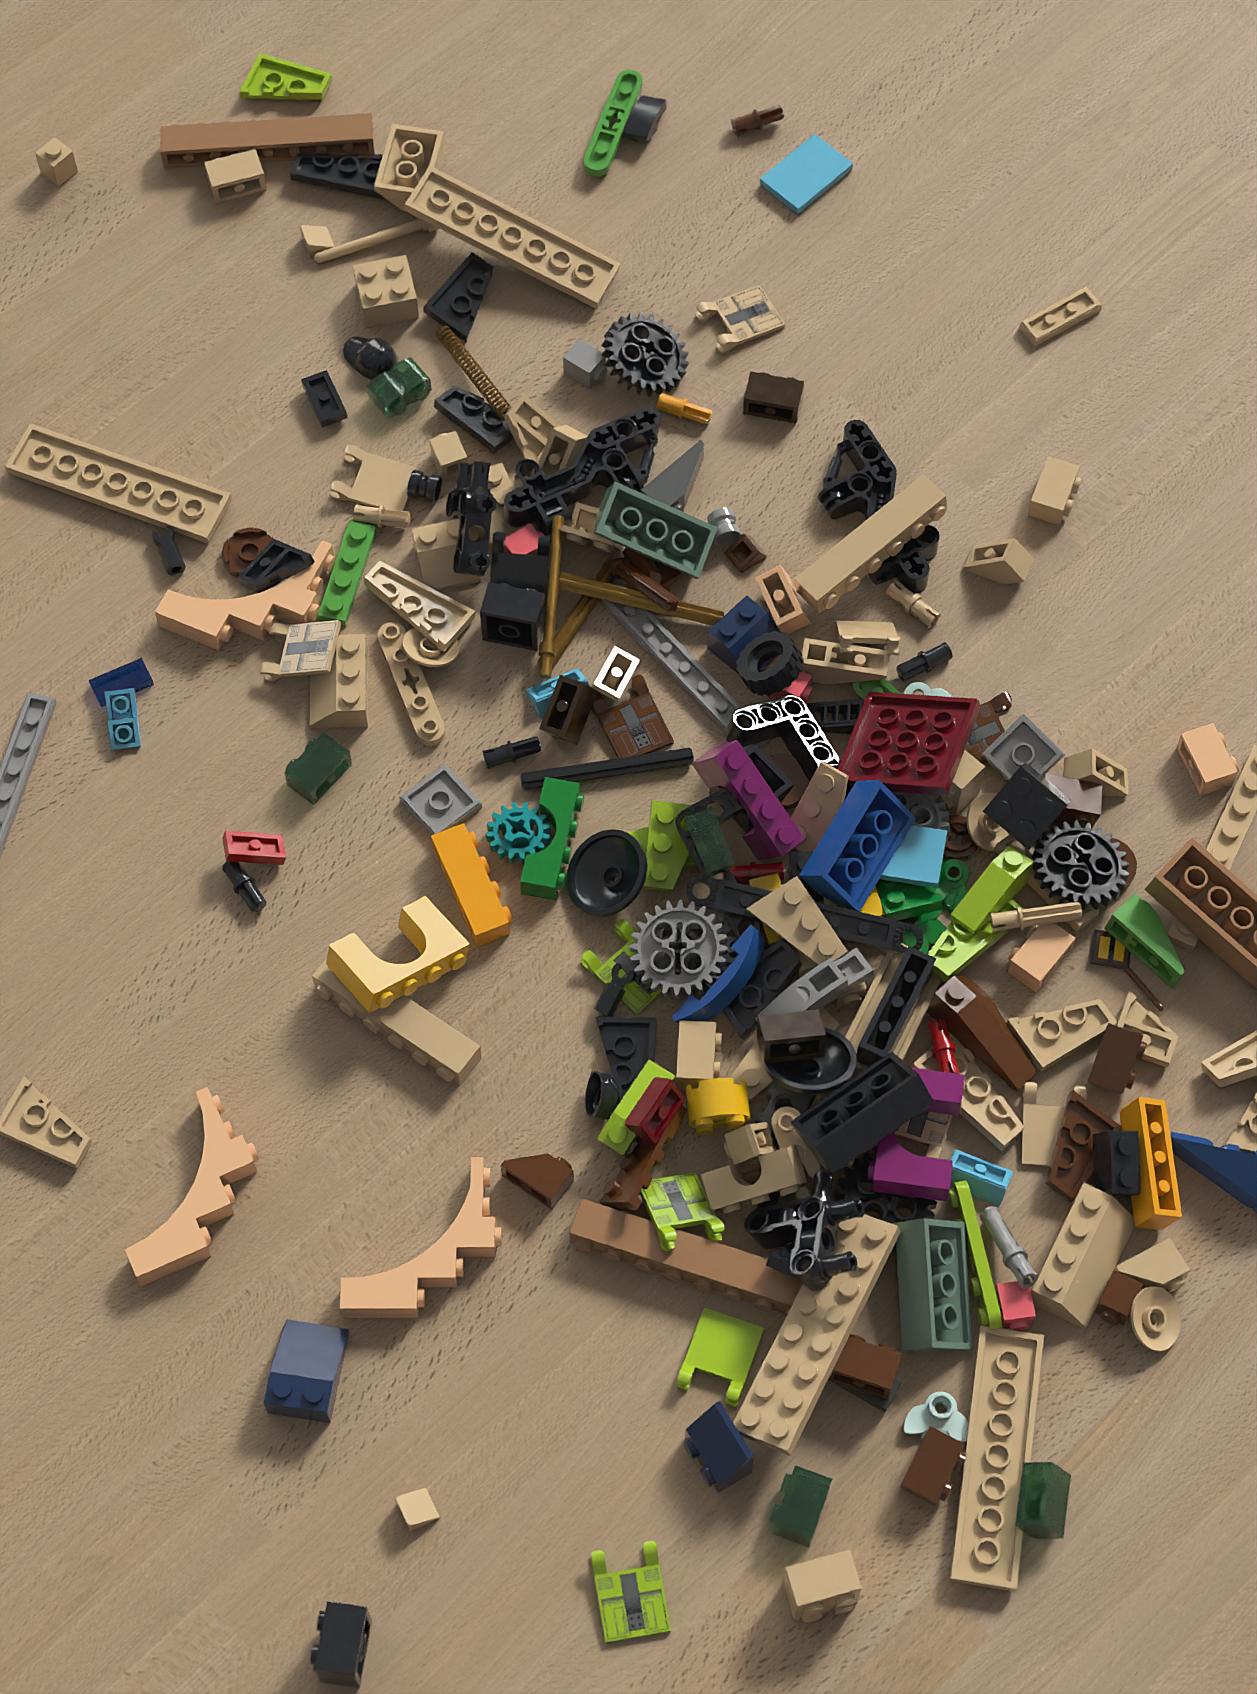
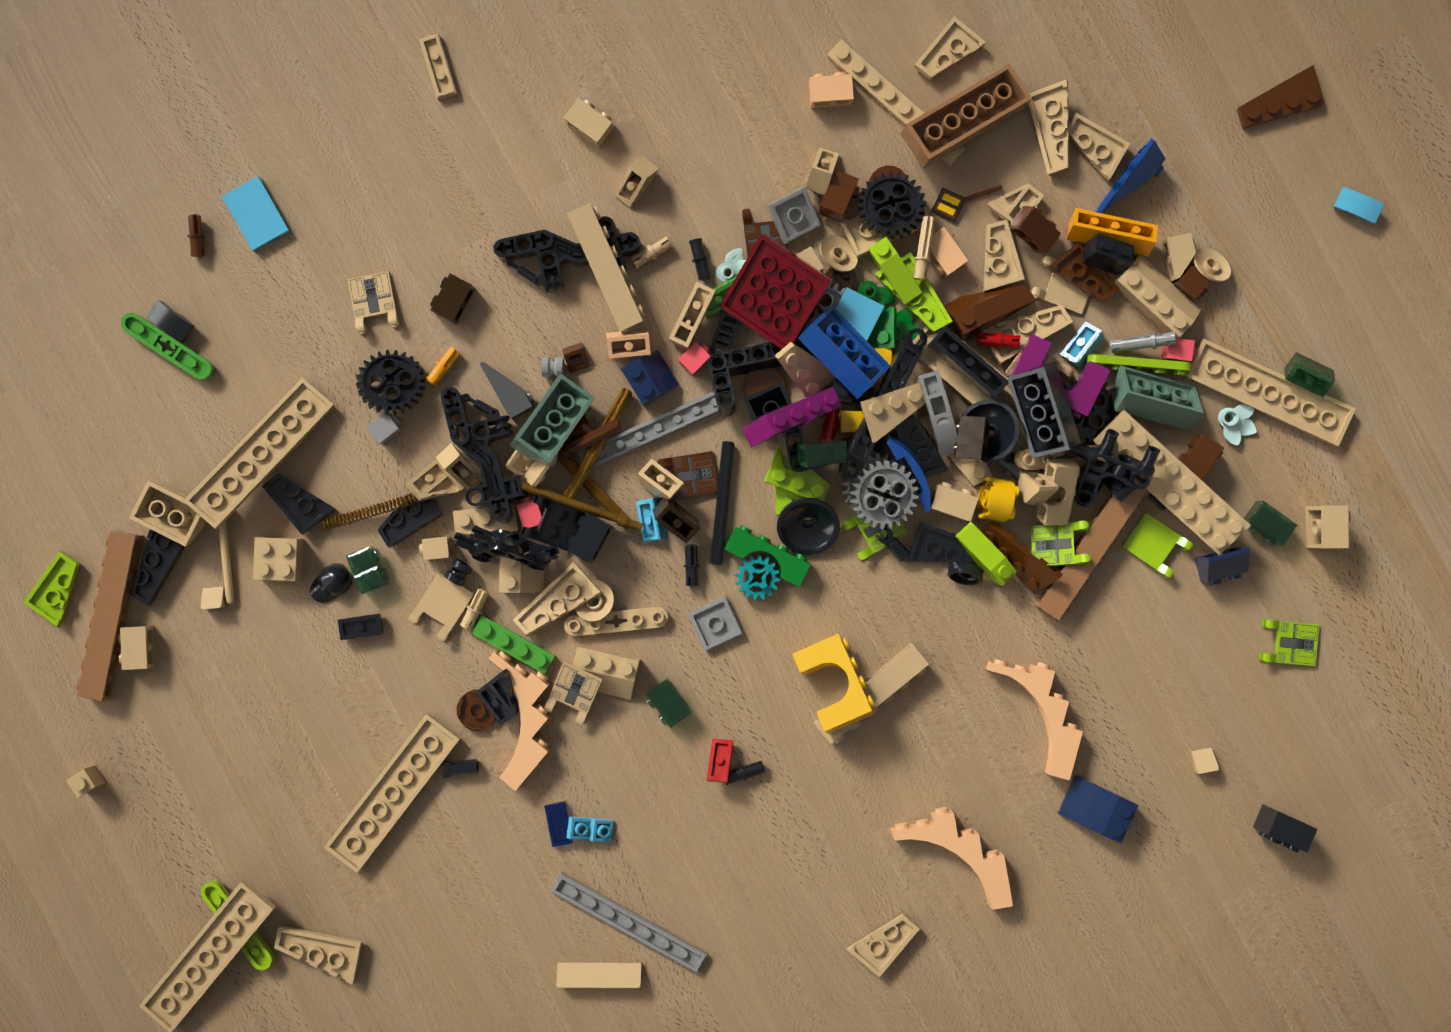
camera: 75 degrees left, 25 degrees up
light orange brick [431,823,513,947] -> none
reddish brown slope [501,1153,574,1210] -> none
dark red slope [624,1077,686,1146] -> none
black tyre [736,631,804,696] -> none
tan flag [836,620,900,656] -> none
reddish brown brick [899,1426,967,1506] -> none
black brick [983,763,1072,850] -> none
bright green slope [1104,893,1185,988] -> none

